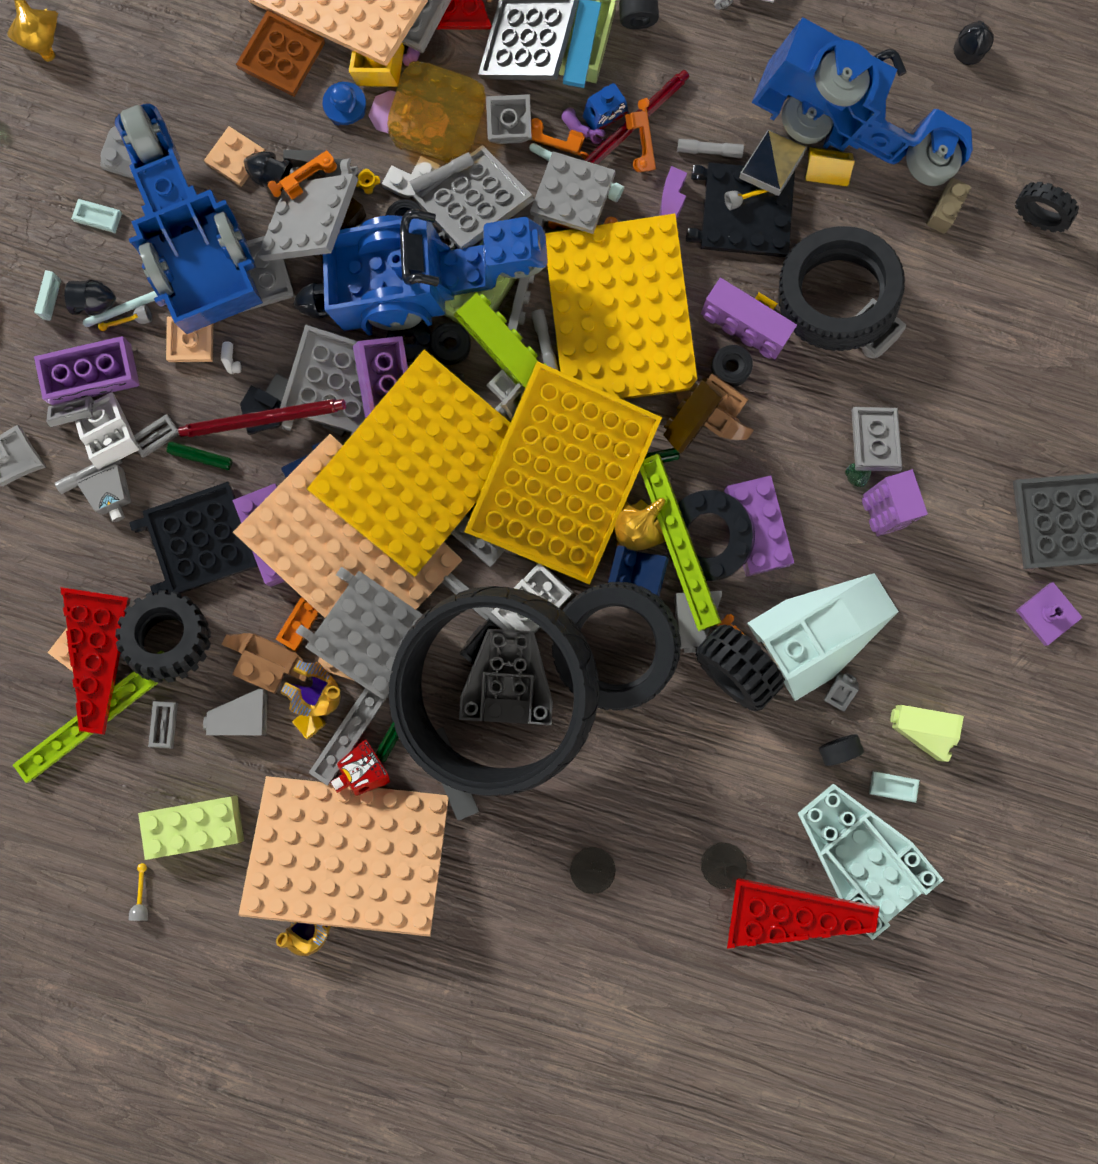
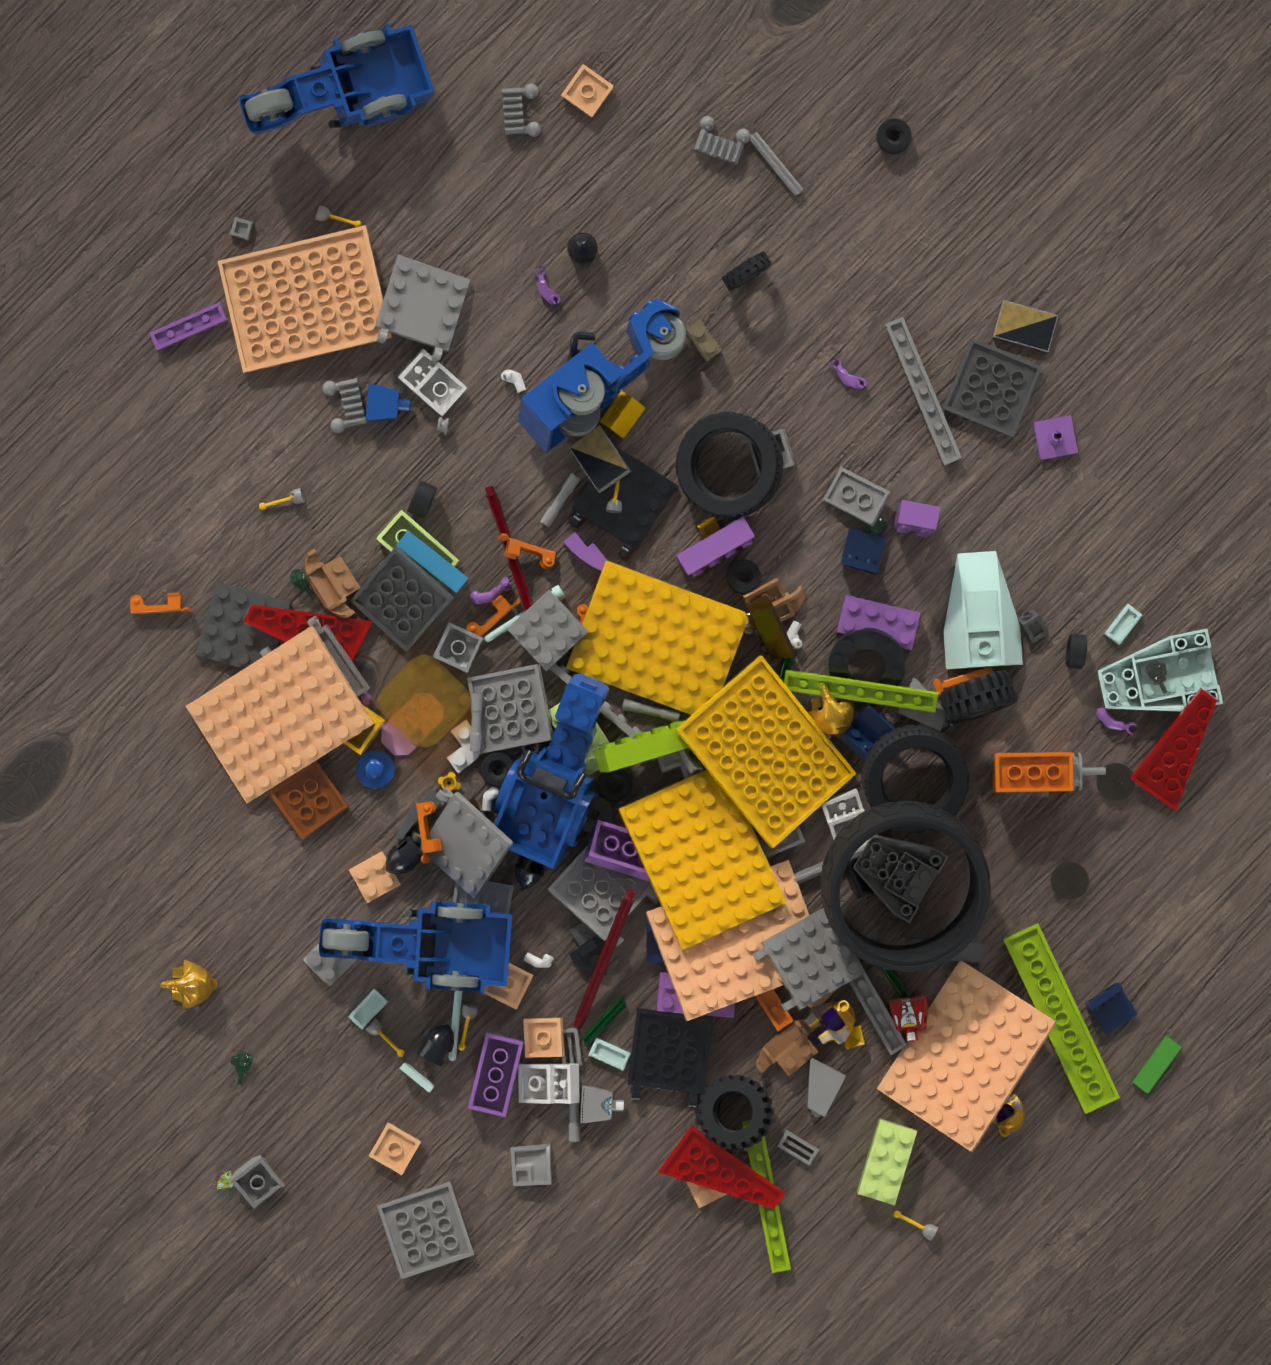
camera: 60 degrees left, 5 degrees up
light grey tile [46,396,94,427] -> none
blue torso [583,83,629,130] -> none
yellowish green slope [890,705,964,762] -> none
none -> hinge [365,1018,405,1057]
none -> light nougat plate [524,1018,564,1058]
none -> medium lavender arm [533,266,561,306]
none -> light aqua tile [588,1037,631,1071]
none -> white arm [787,620,803,649]
none -> medium lavender arm [829,357,867,390]
none -> dark blue bracket [840,528,886,575]
none -> light grey plate [885,317,962,466]
none -> orange piece [991,752,1106,792]
none -> lime plate [1003,923,1120,1114]
none -> dark blue bracket [1085,982,1137,1035]
none -> medium lavender arm [1096,708,1137,734]
none -> bright green tile [1132,1035,1182,1094]
none -> clear smoke piece [1145,661,1168,694]

